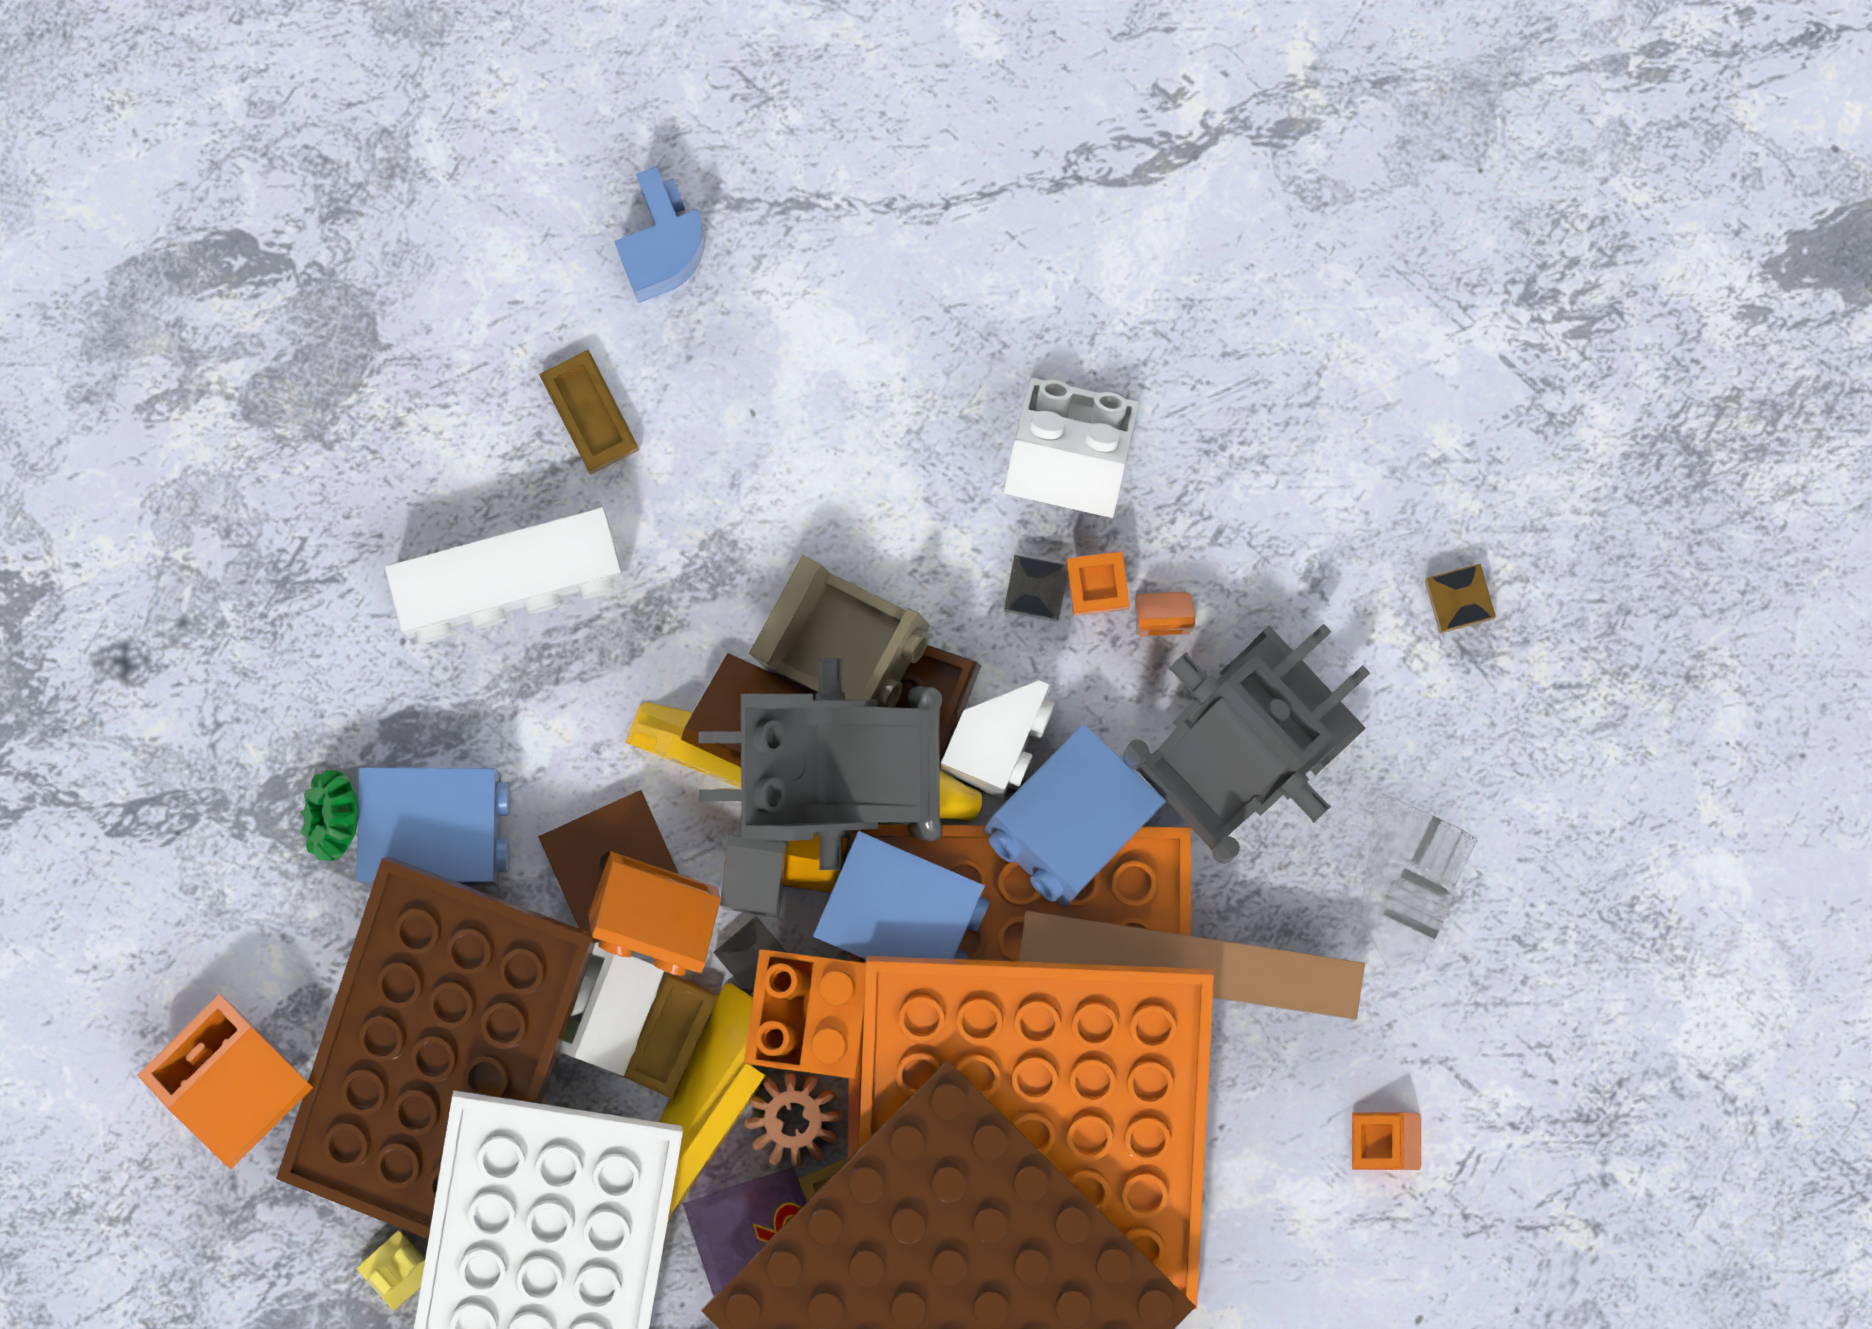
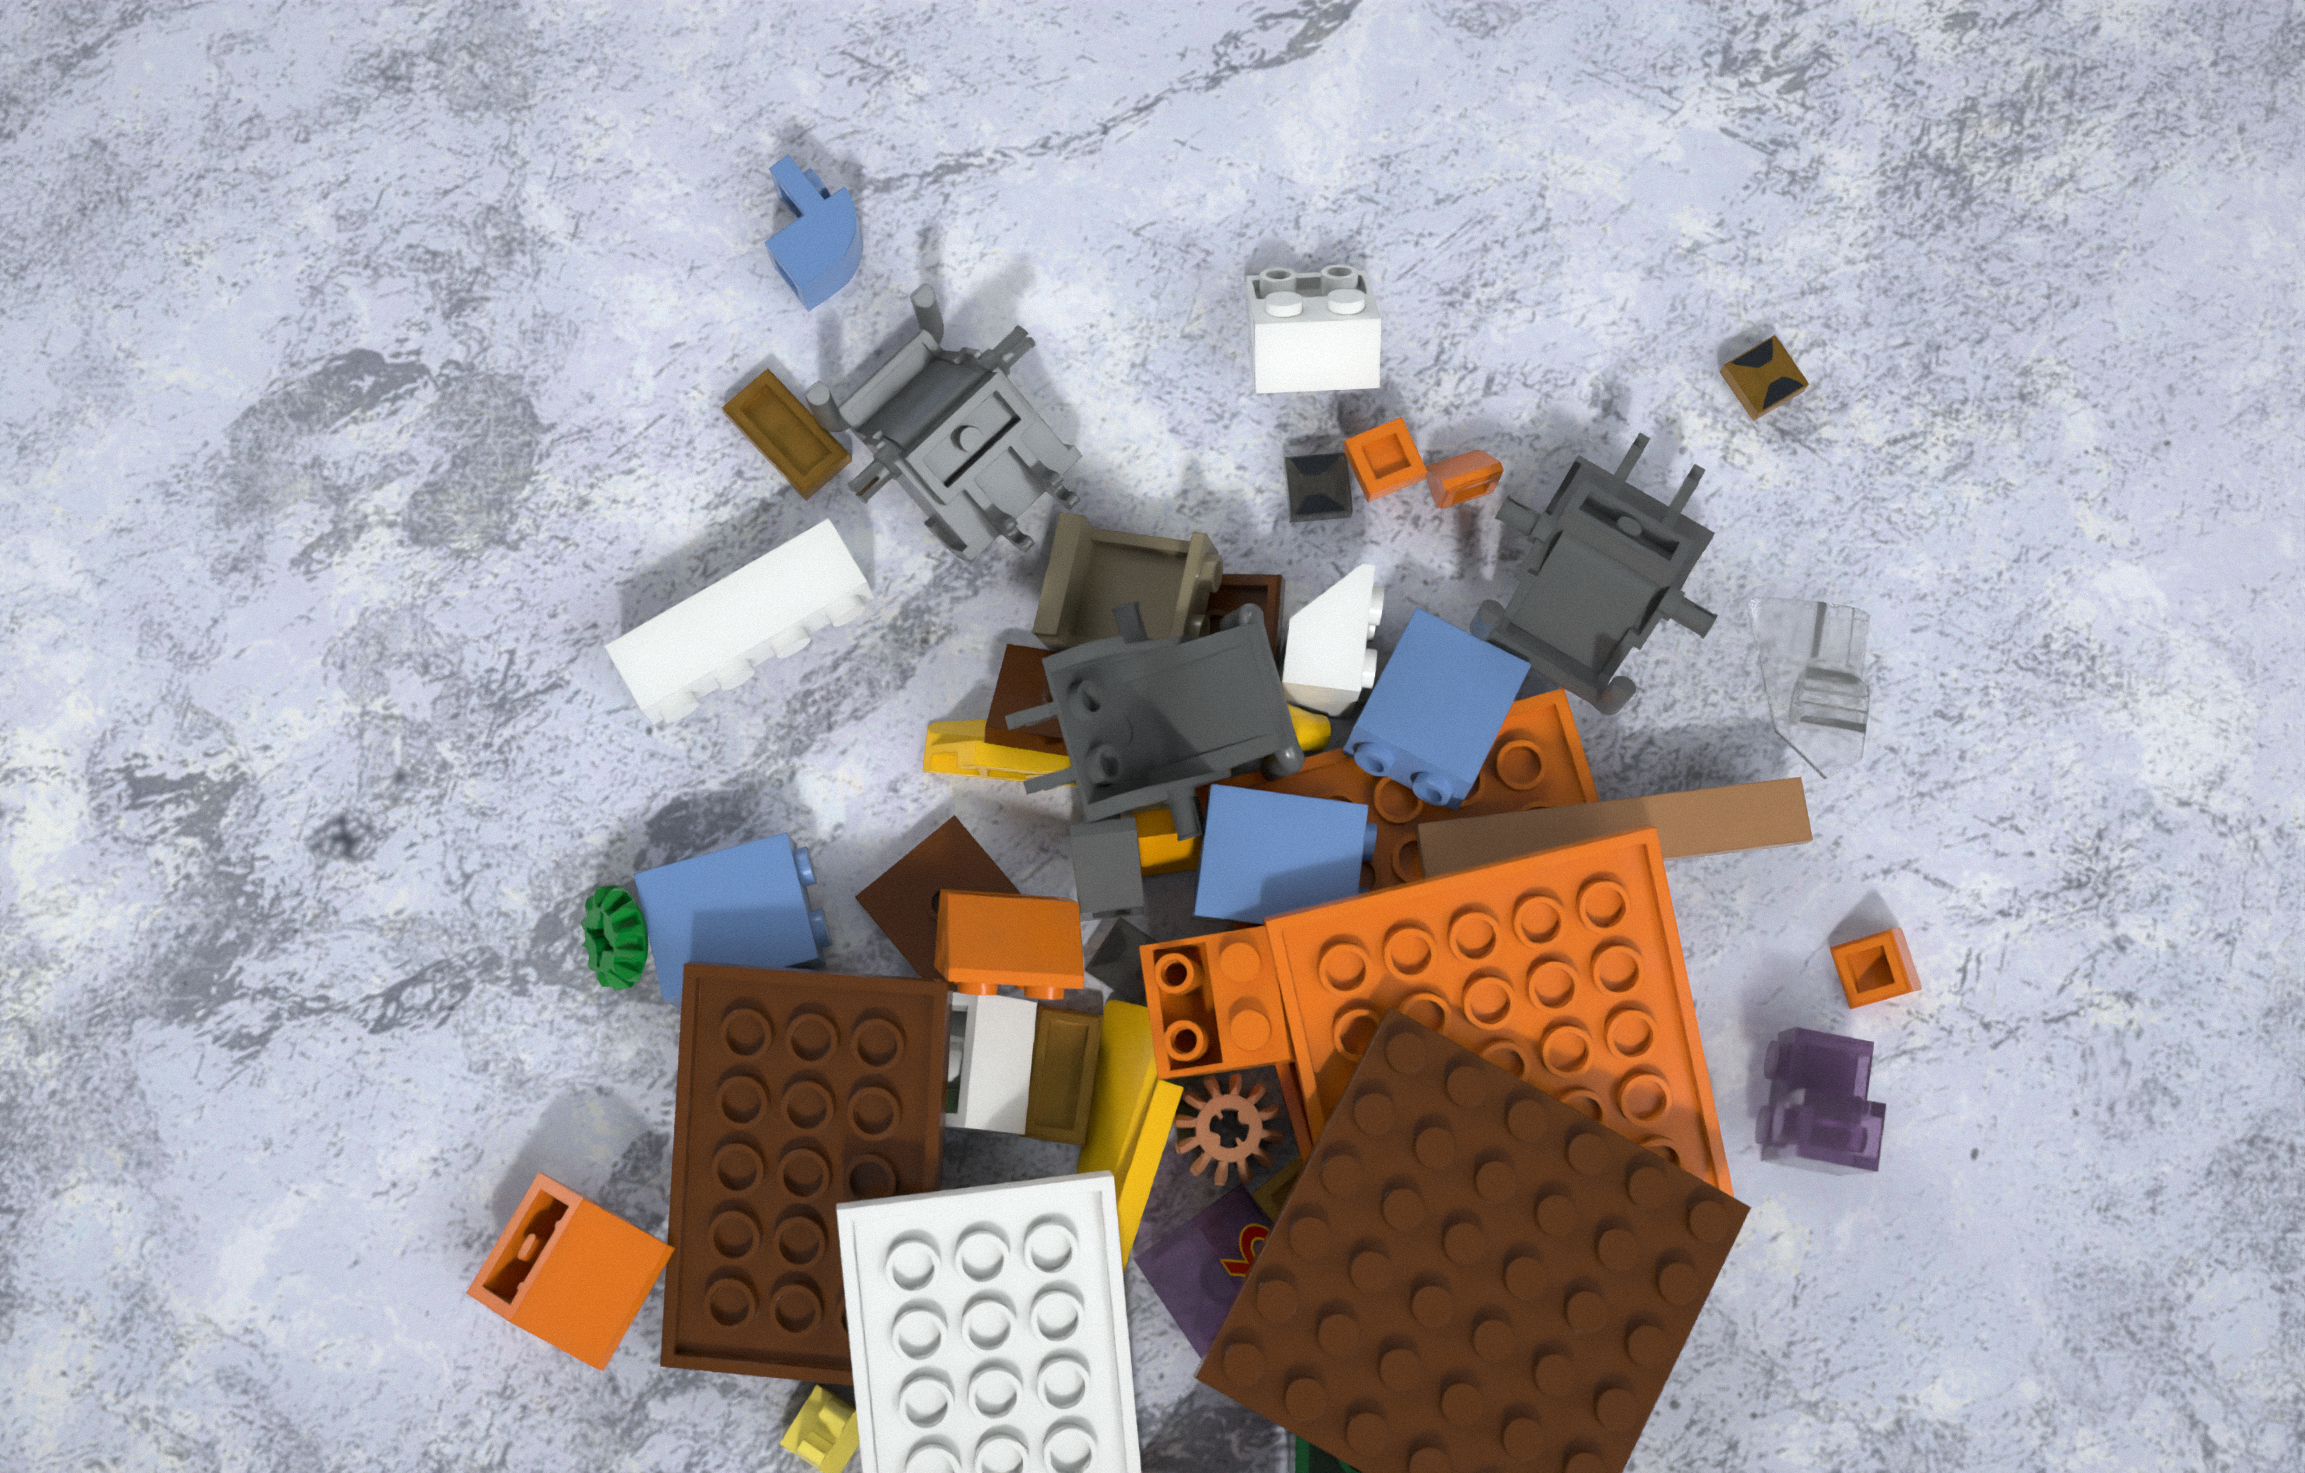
camera: 20 degrees left, 5 degrees down
none -> piece [804,283,1083,562]
none -> clear purple brick [1755,1027,1887,1176]

